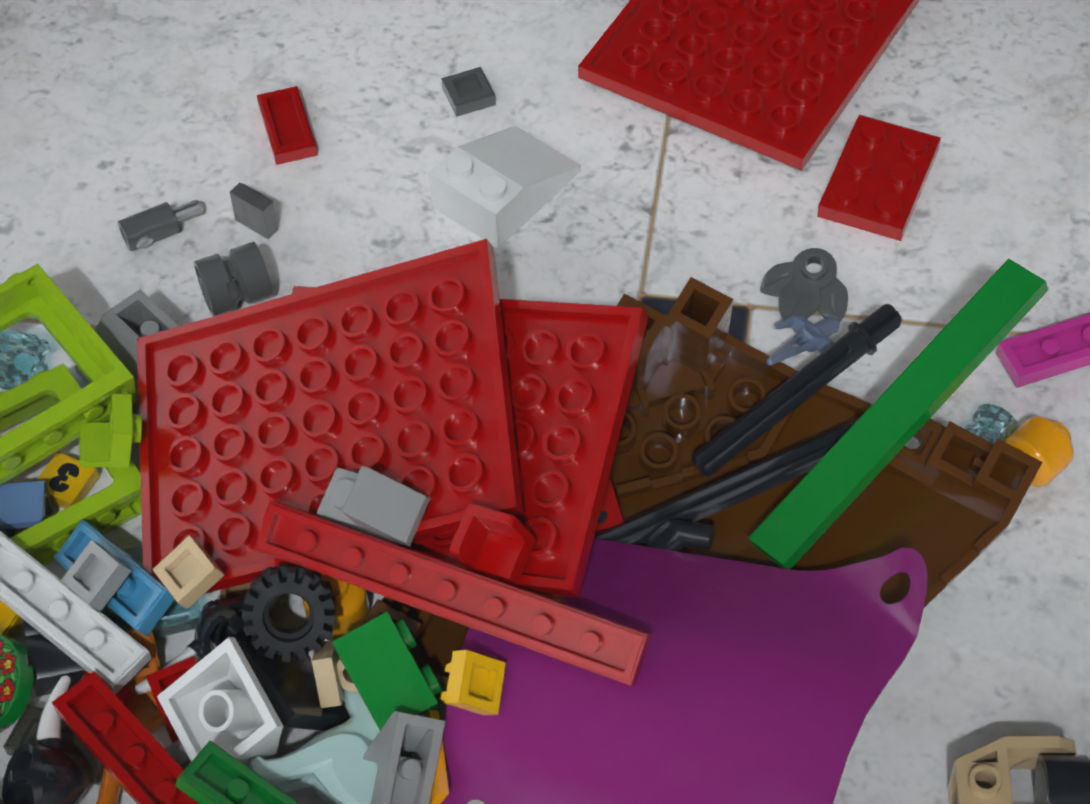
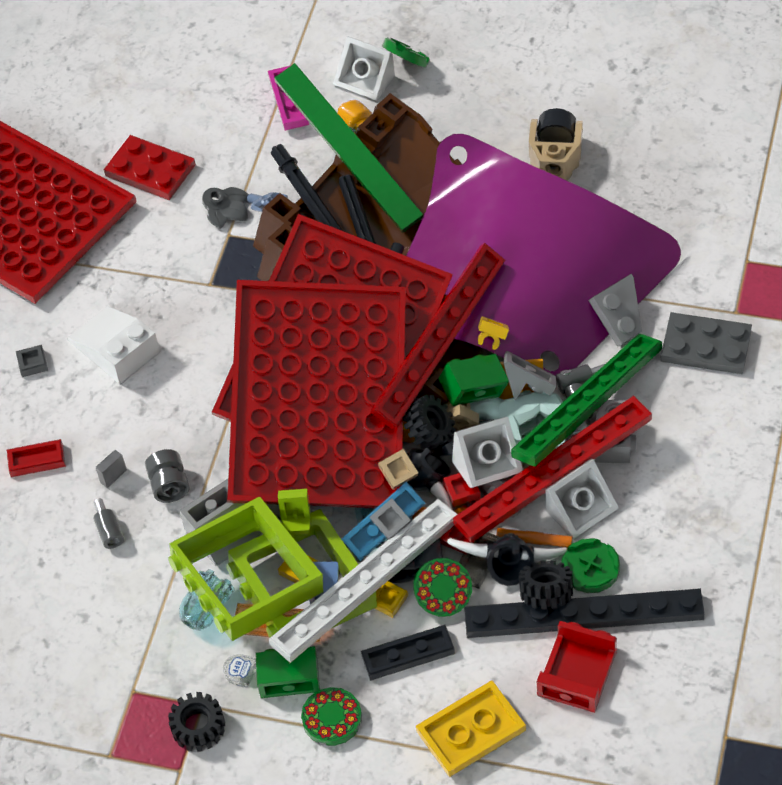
camera: 80 degrees left, 0 degrees up
light grey slope [316,466,430,547] -> none
red panel [450,503,537,586] -> none

